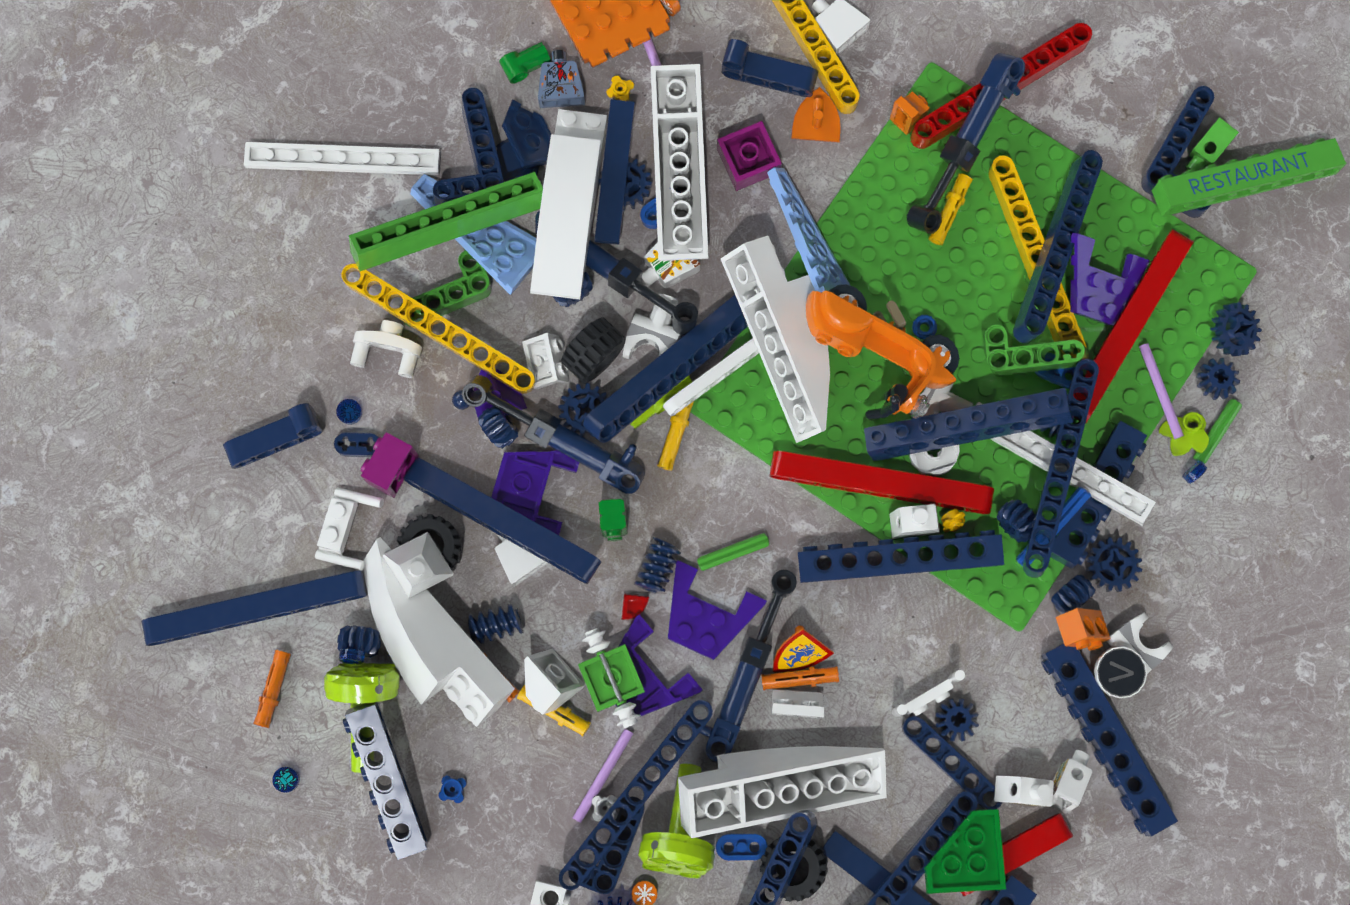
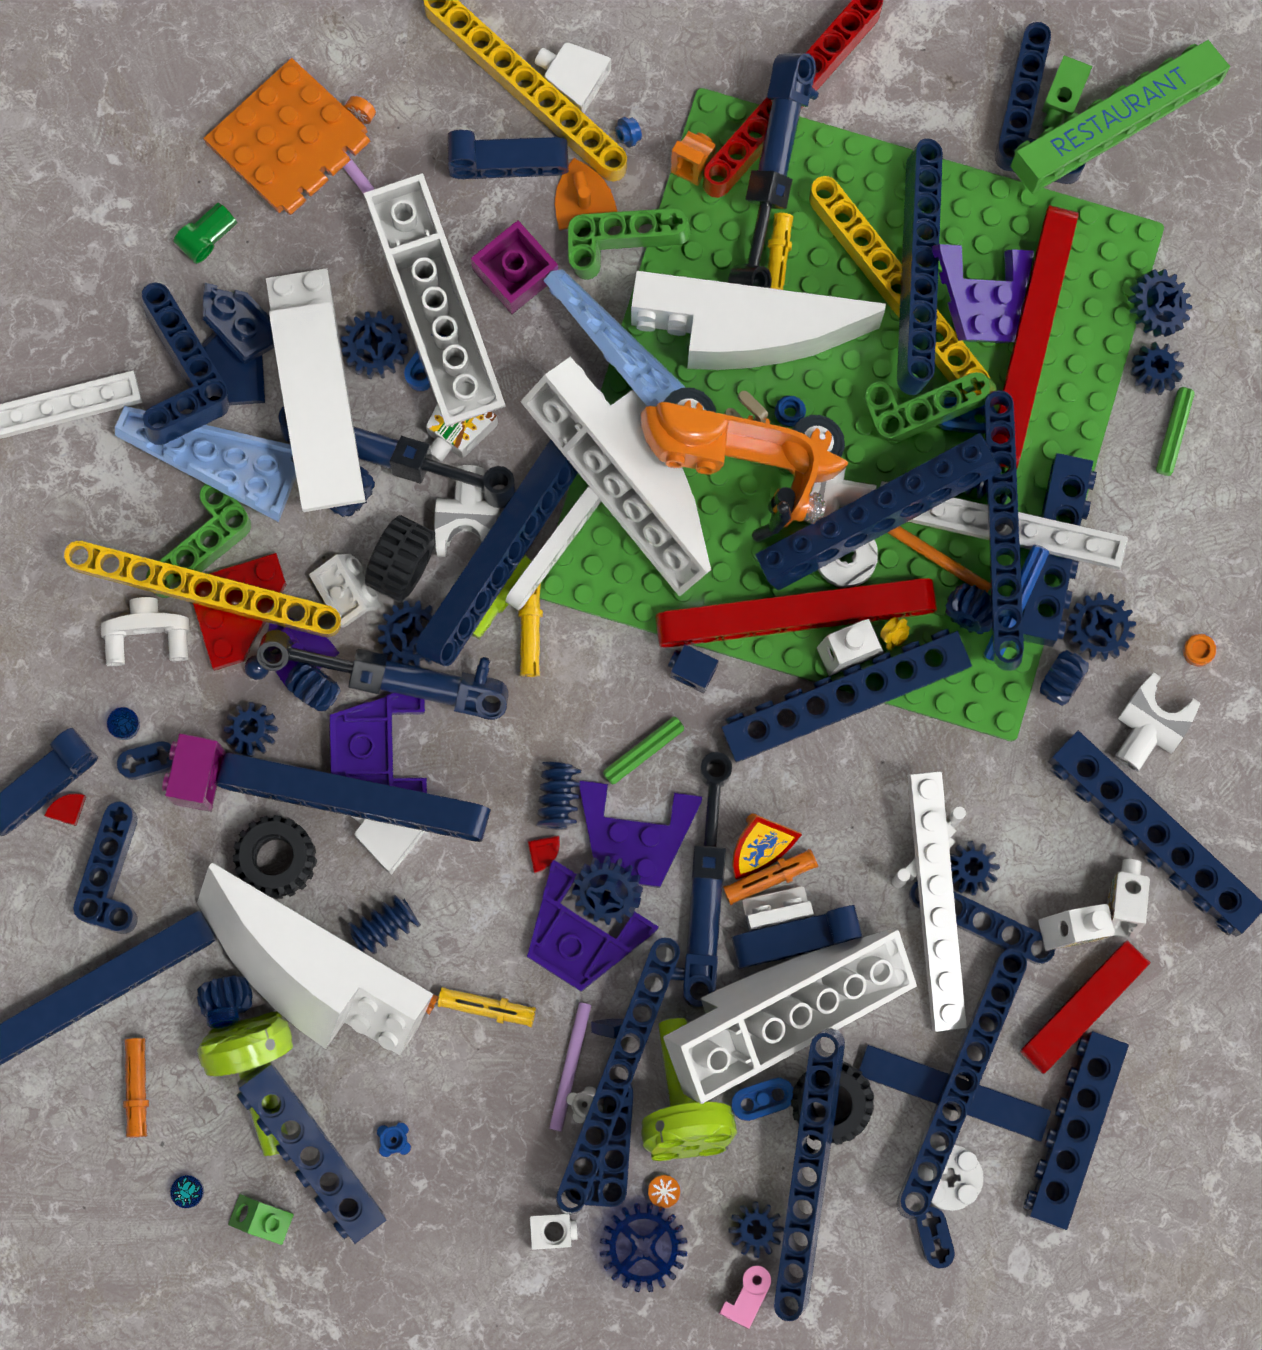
camera: 20 degrees left, 0 degrees up
white plate [315,487,384,571] -> none
bright green brick [349,172,543,271] -> none
white slope [383,532,454,598] -> none
white slope [524,648,585,715] -> none
sand blue torso [538,50,585,108] -> none
bright green plate [578,628,645,729] -> none
dark blue tile [595,99,635,245] -> none
green brick [598,499,627,541] -> none
yellow plate [606,76,634,101] -> none
green plate [924,809,1006,894] -> none
orange brick [1055,608,1111,651] -> none
black tile [1094,647,1147,698] -> none
lavender bar [1139,343,1184,439] -> none
lime plate [1159,412,1209,456] -> none
clear blue tile [1182,460,1207,484] -> none
none -> red tile [44,794,86,826]
none -> dark blue beam [73,802,138,934]
none -> red plate [193,553,287,671]
none -> dark blue gear [224,702,279,757]
none -> bright green bracket [228,1194,294,1245]
none -> bright green beam [568,208,691,280]
none -> dark blue gear [572,856,643,925]
none -> dark blue tile [591,1019,624,1039]
none -> blue plate [615,117,642,148]
none -> white slope [631,271,886,370]
none -> dark blue brick [668,644,719,694]
none -> dark blue beam [731,905,863,969]
none -> orange bar [887,526,991,593]
none -> white plate [907,772,967,1032]
none -> orange tile [1183,634,1216,667]

